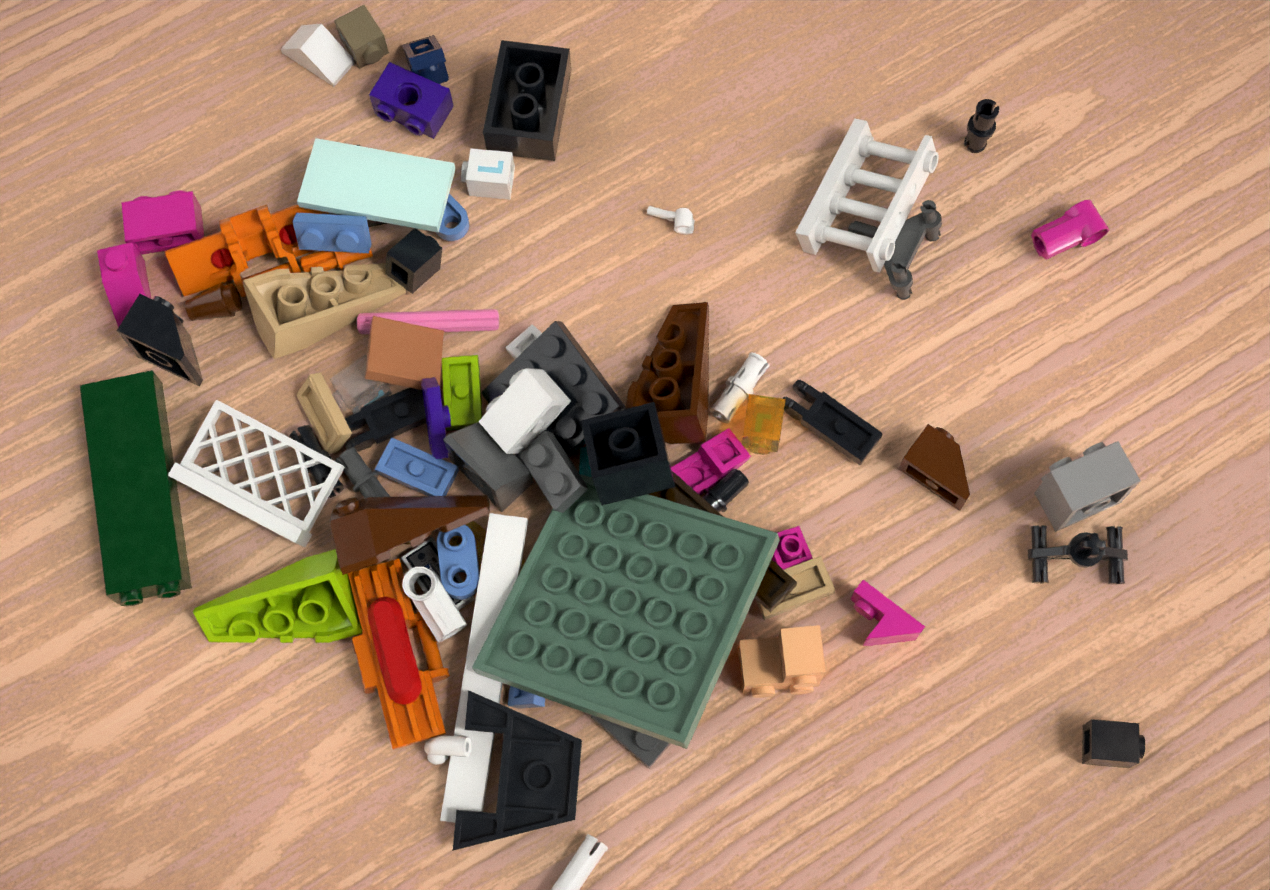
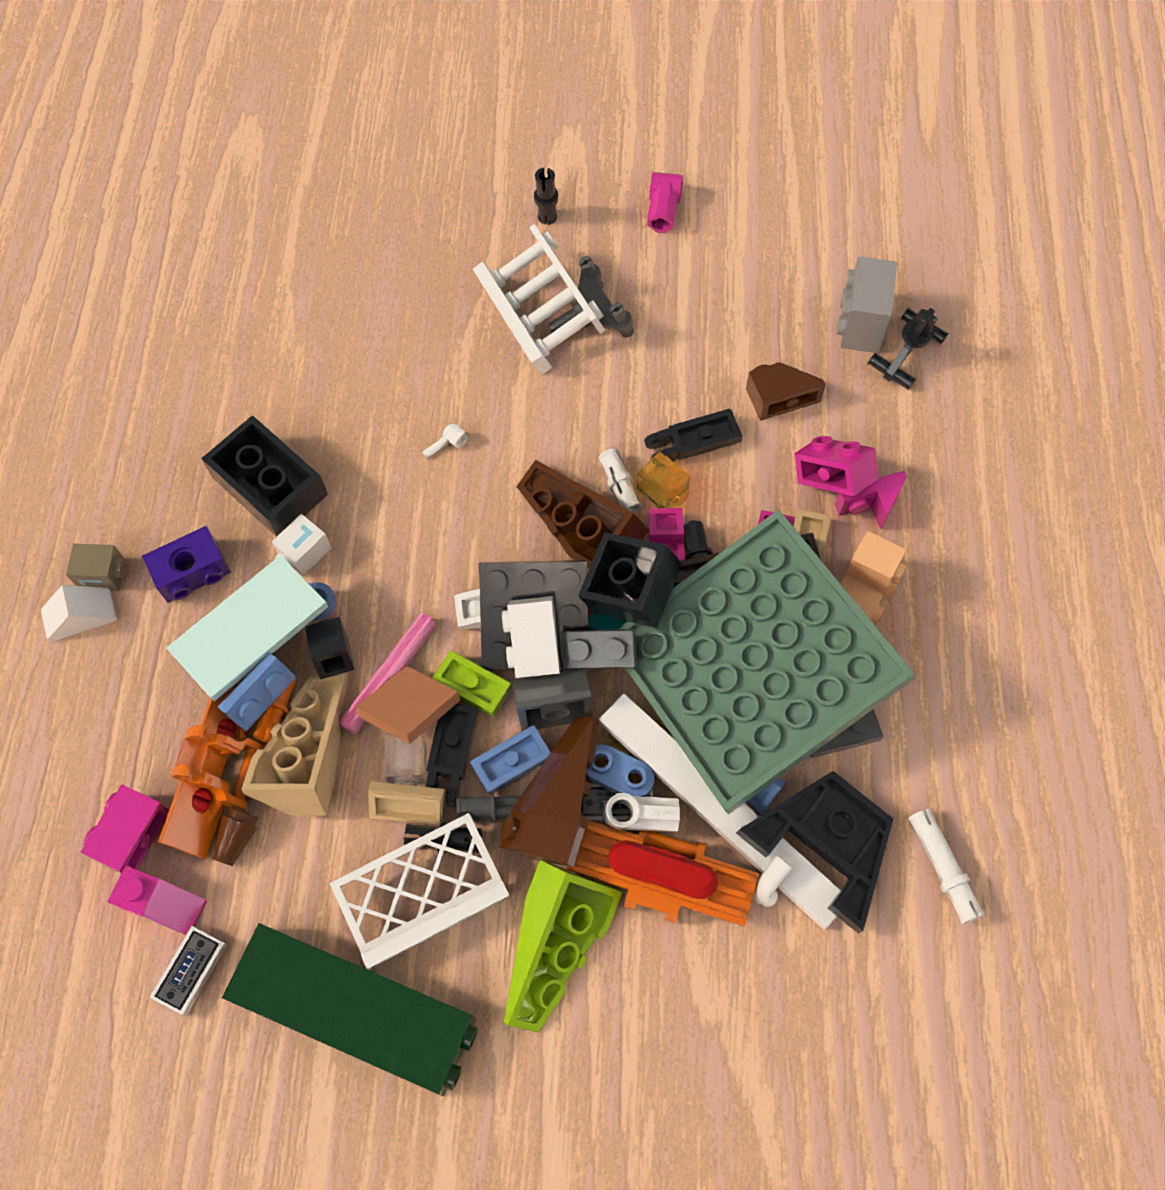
camera: 55 degrees left, 5 degrees down
black slope [117,294,203,387] -> none
dark blue slope [402,35,449,84] -> none
dark purple plate [421,377,451,459] -> none
black brick [1082,719,1145,768] -> none
none -> tile [149,926,228,1017]
none -> dark pink brick [794,436,878,496]

